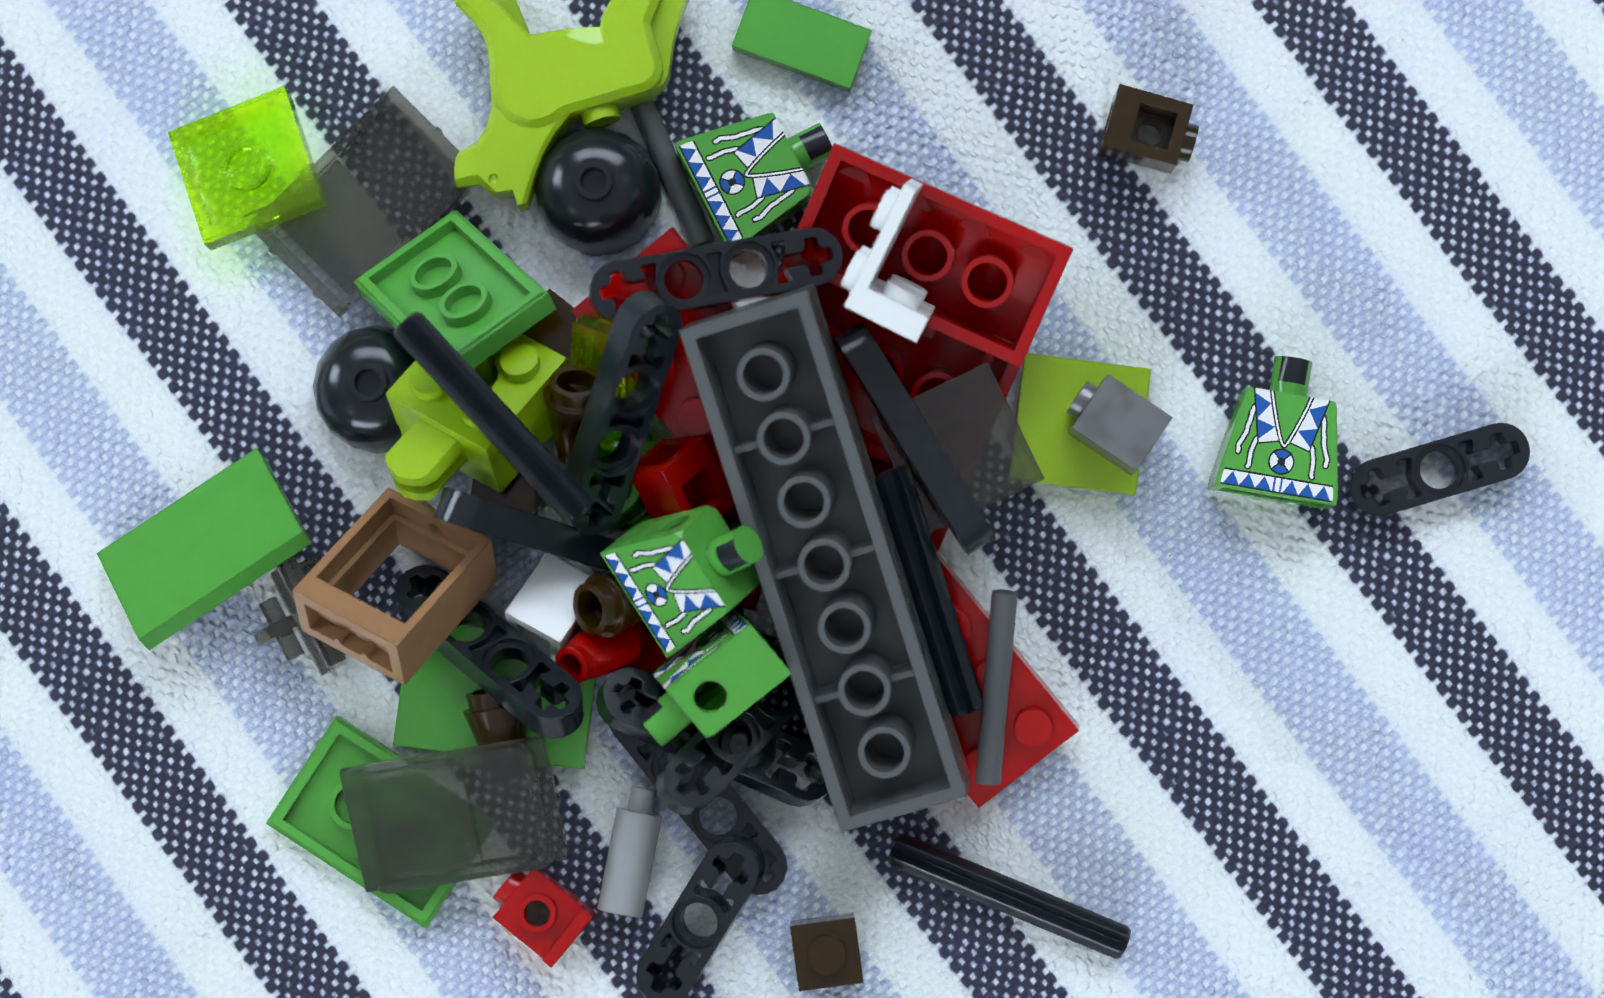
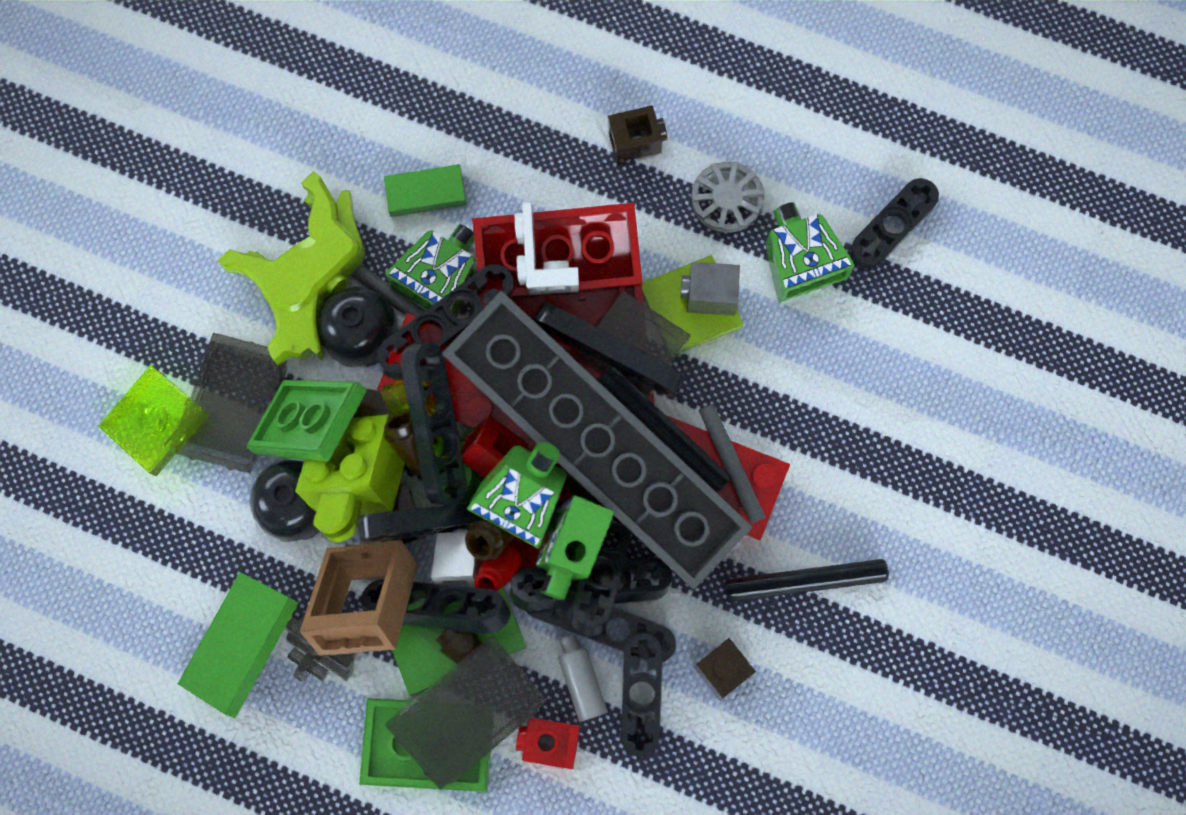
camera: 30 degrees left, 10 degrees down
black axle [394,312,593,524] -> none
none -> light grey wheel [691,161,765,233]

